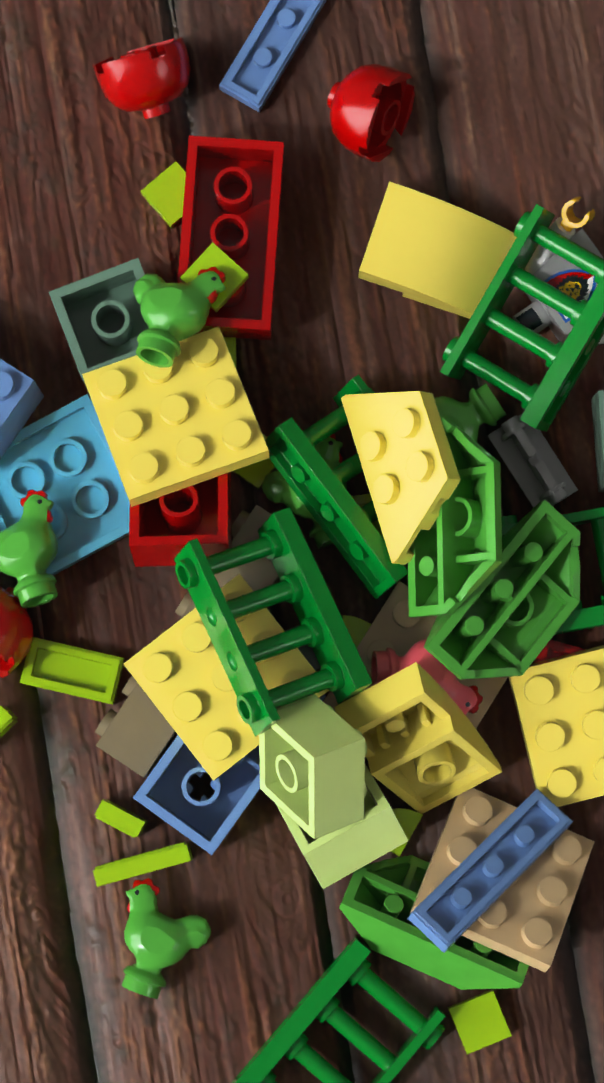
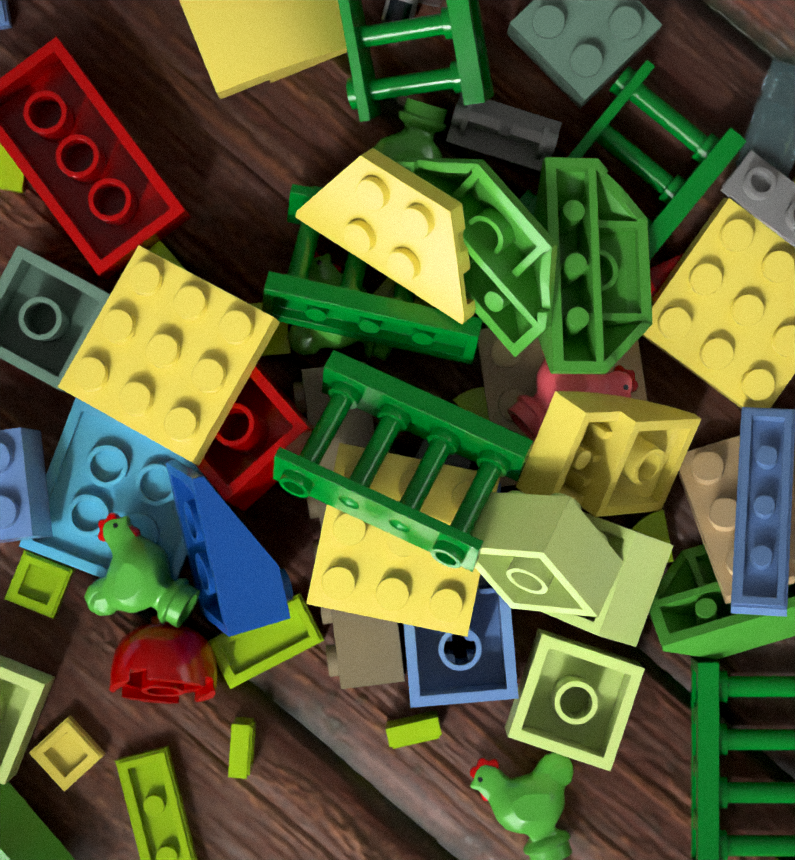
camera: 40 degrees left, 5 degrees up
lime tile [93,841,193,887] -> none
bright green animal [133,267,226,368] -> none
lime tile [180,242,249,313] -> none
none -> blue slope [166,460,293,637]
none -> yellowish green brick [505,628,645,772]

